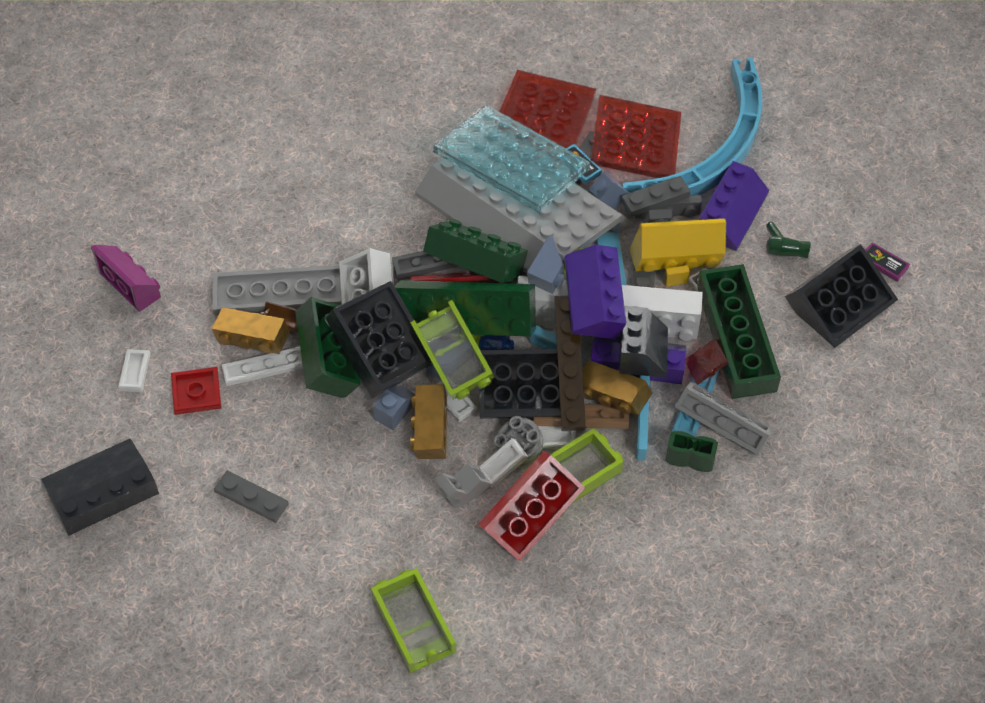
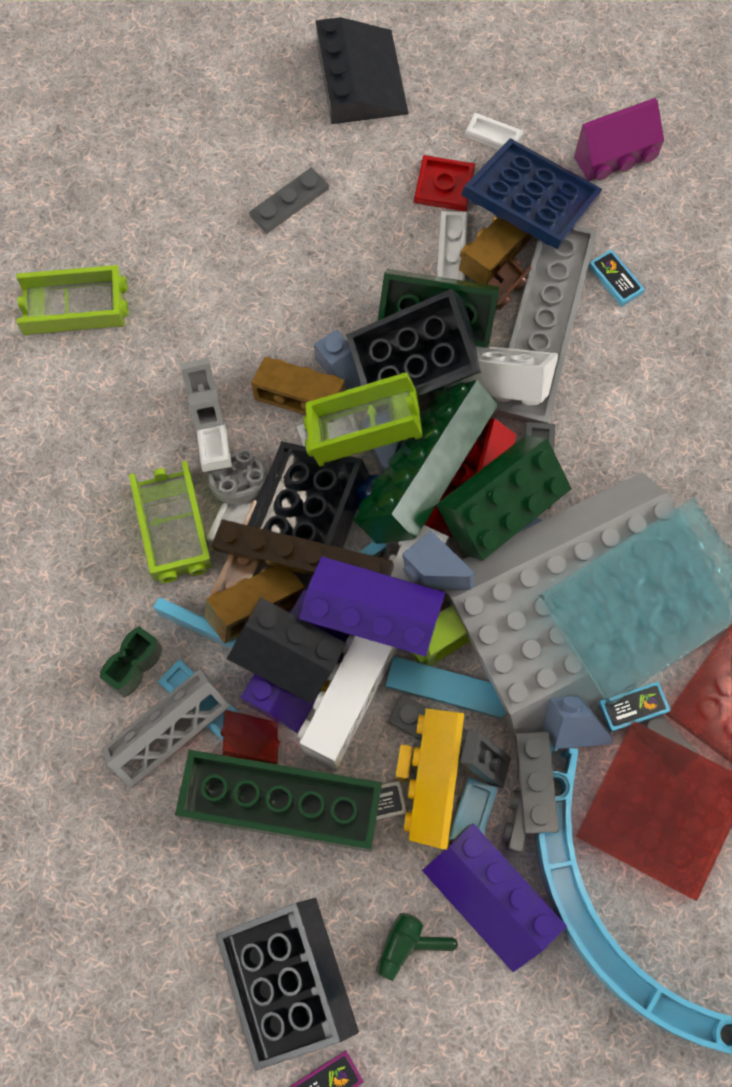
camera: 110 degrees right, 15 degrees up
red slope [478,451,586,562] -> none
none -> dark blue plate [461,138,602,249]
none -> tile [588,249,645,307]

